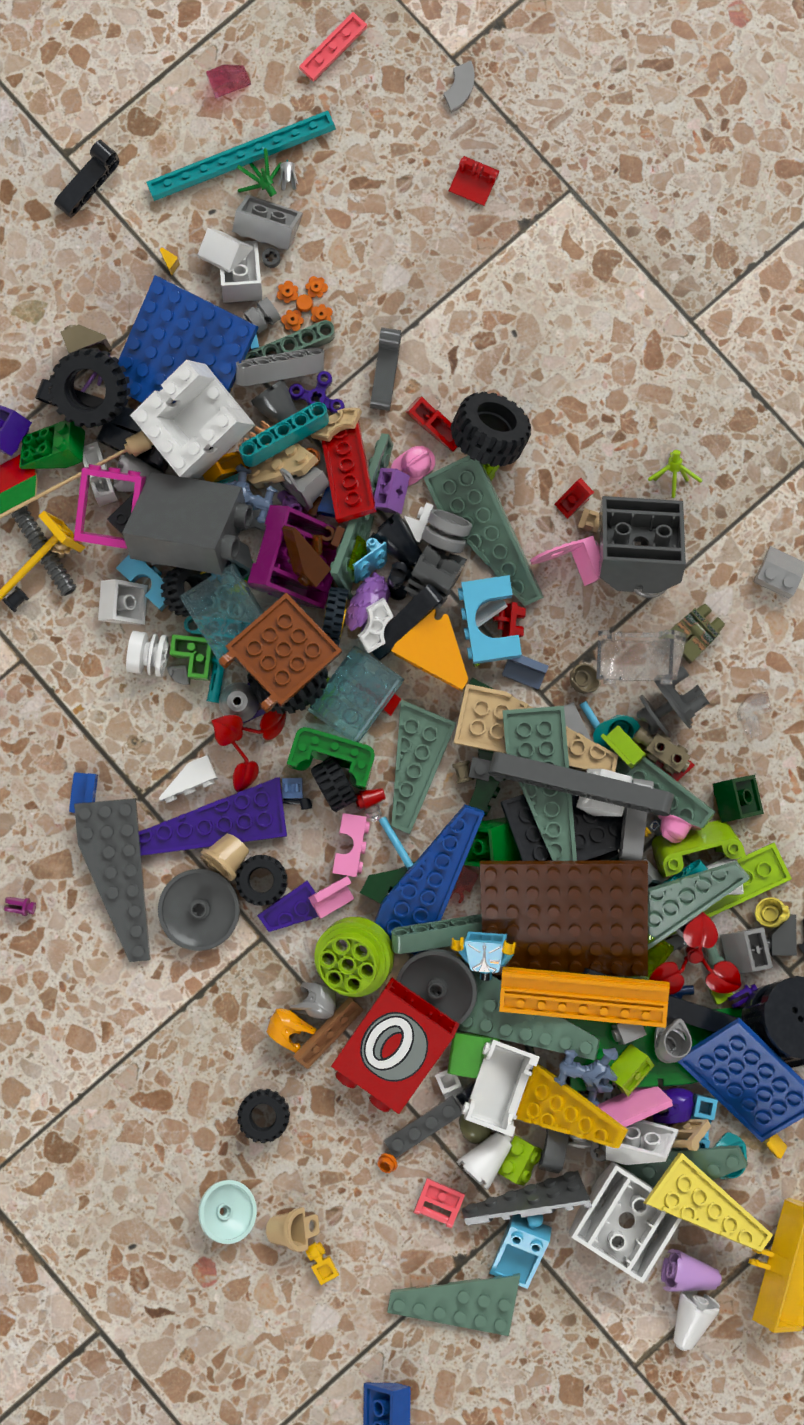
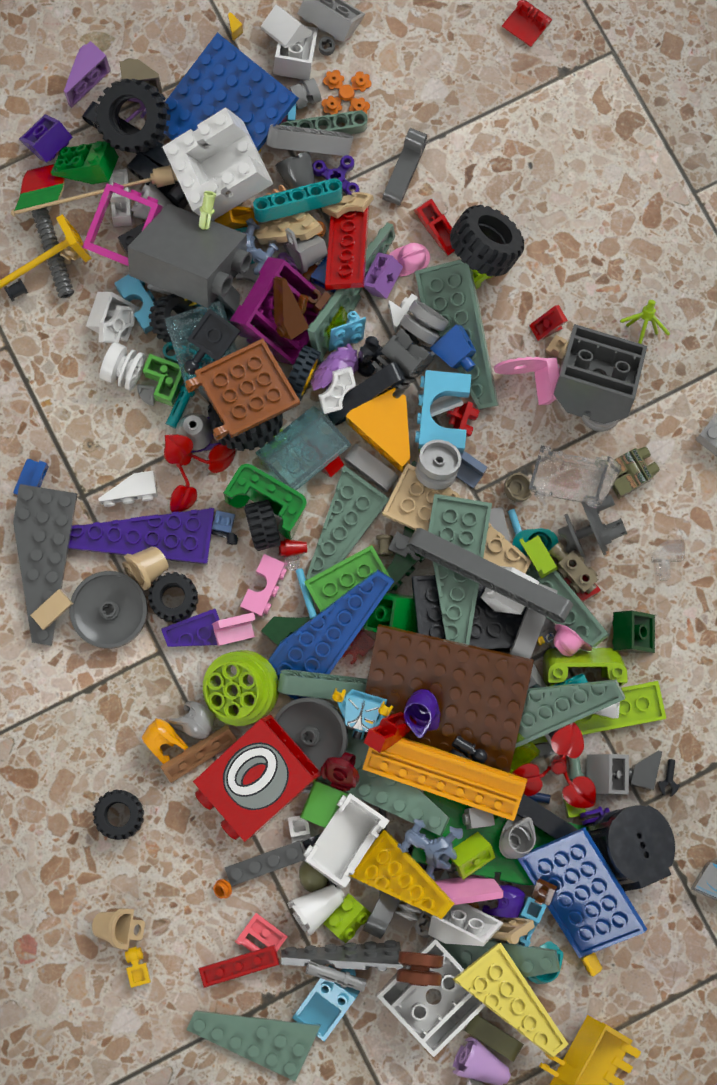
camera: 10 degrees right, 5 degrees down
light aqua dish [198,1180,257,1244] -> none
black cone [369,512,422,567] -> none
light yellow piece [755,897,790,928] -> none
none -> tan tile [30,589,73,630]
none -> medium lavender slope [64,41,110,108]
none -> white tile [99,305,135,343]
none -> black plate [184,308,241,375]
none -> red tile [198,945,280,988]
none -> yellowish green axle [199,191,216,230]
none -> bright green plate [304,545,390,612]
none -> light grey pin [305,961,367,992]
none -> dark red tile [321,752,360,791]
none -> light grey beam [344,444,399,492]
none -> red slope [364,712,417,753]
none -> copper wheel [396,951,444,986]
none -> dark purple helmet [404,689,440,738]
none -> light grey wheel [415,440,462,490]
none -> blue torso [430,324,476,372]
none -> black pin [451,735,487,764]
none -> olive beam [464,1015,524,1062]
none -> reddish brown tile [531,878,557,906]

